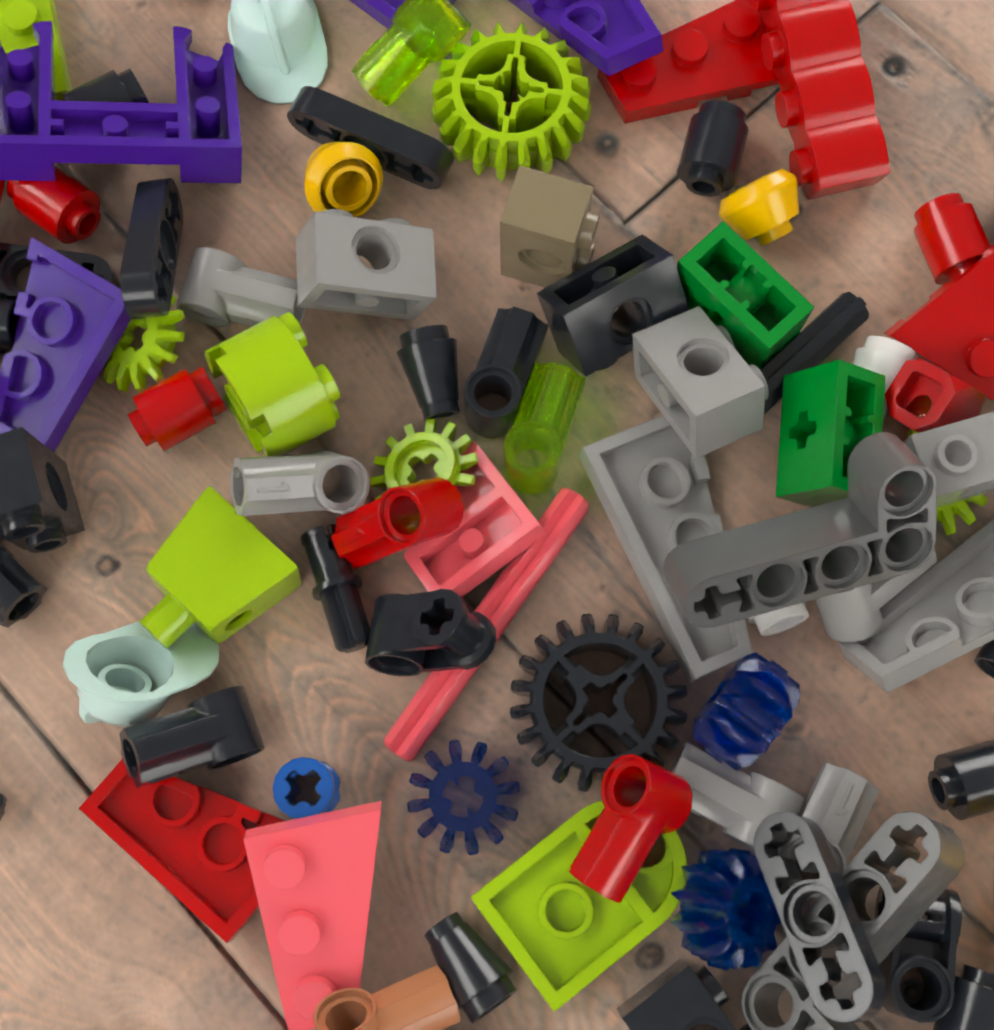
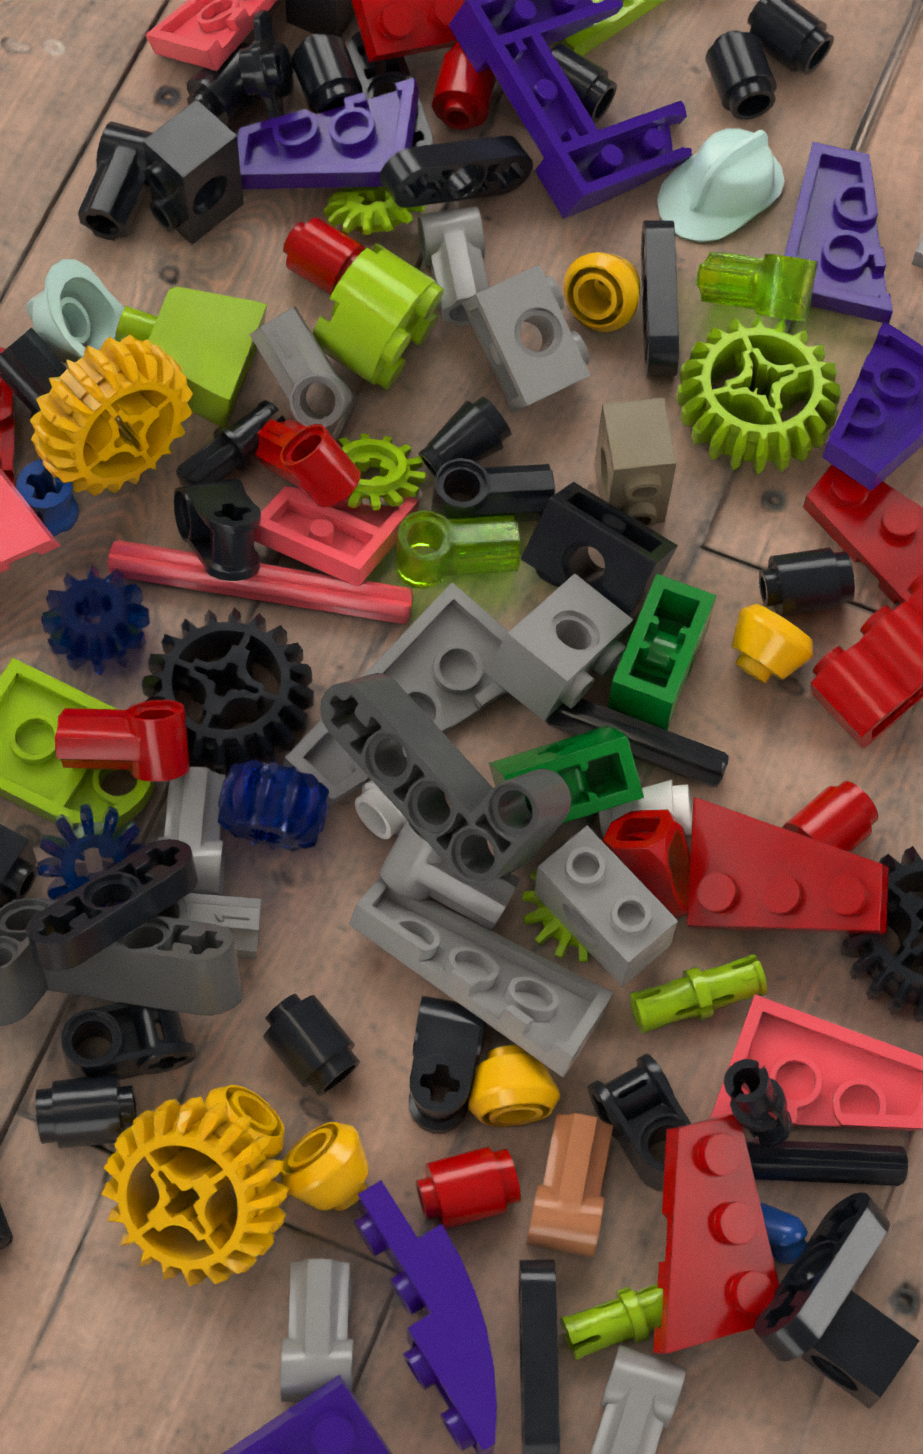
camera: 60 degrees right, 10 degrees down
none -> yellow gear [30,335,193,497]

